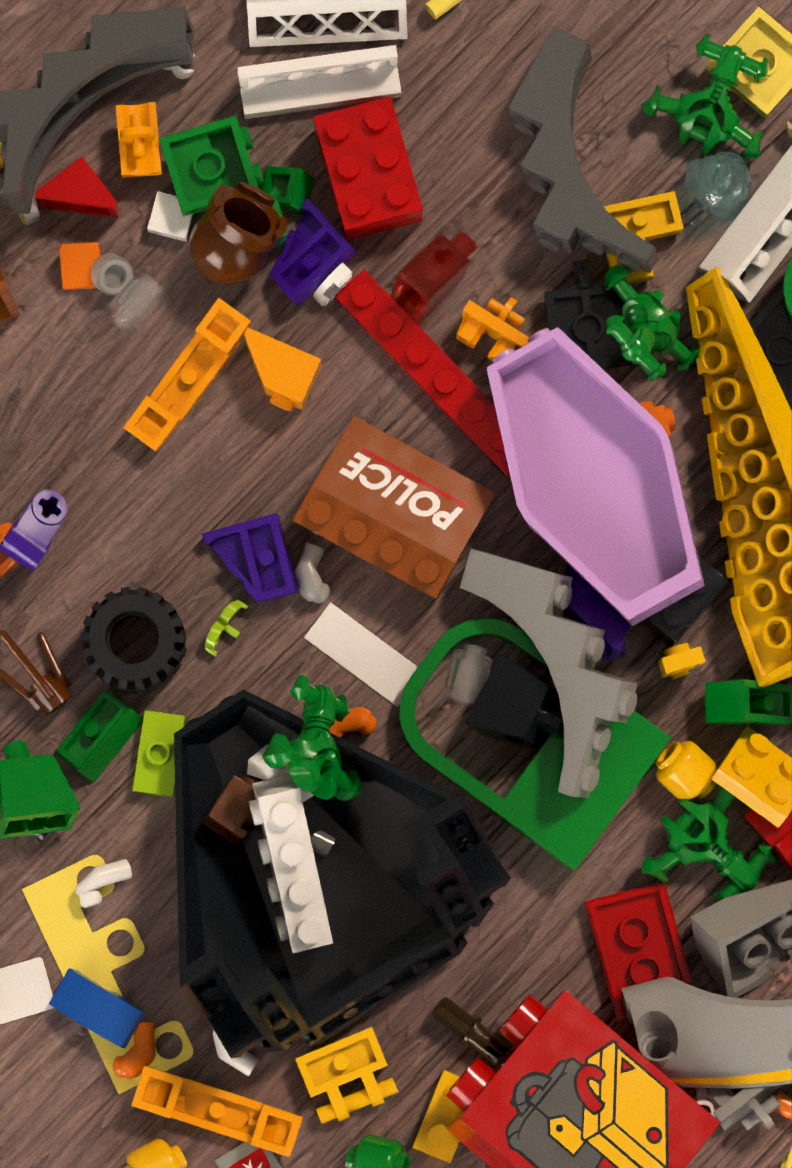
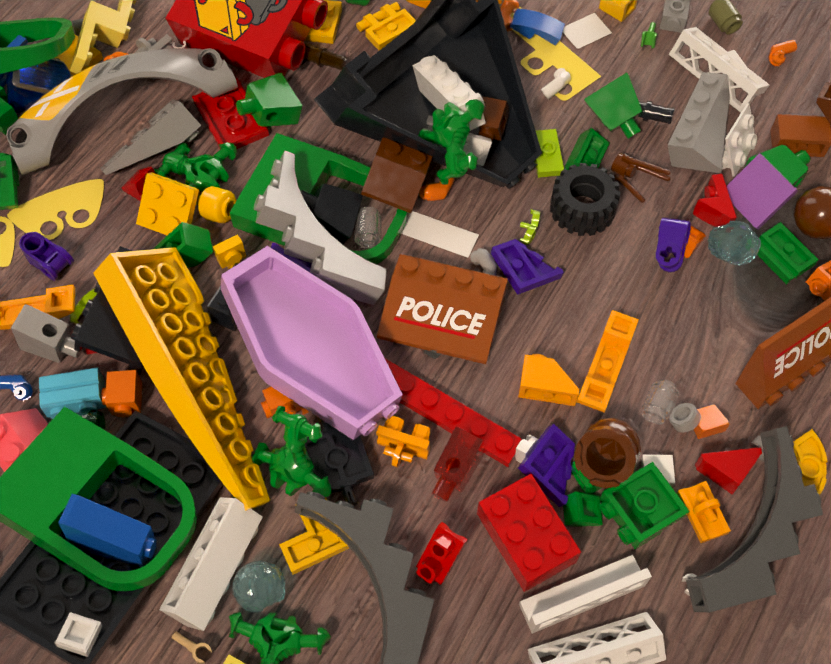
camera: 170 degrees right, 20 degrees down
none -> green torso [236,73,302,127]
none -> reddish brown slope [361,137,432,213]
none -> red hips [416,522,468,585]

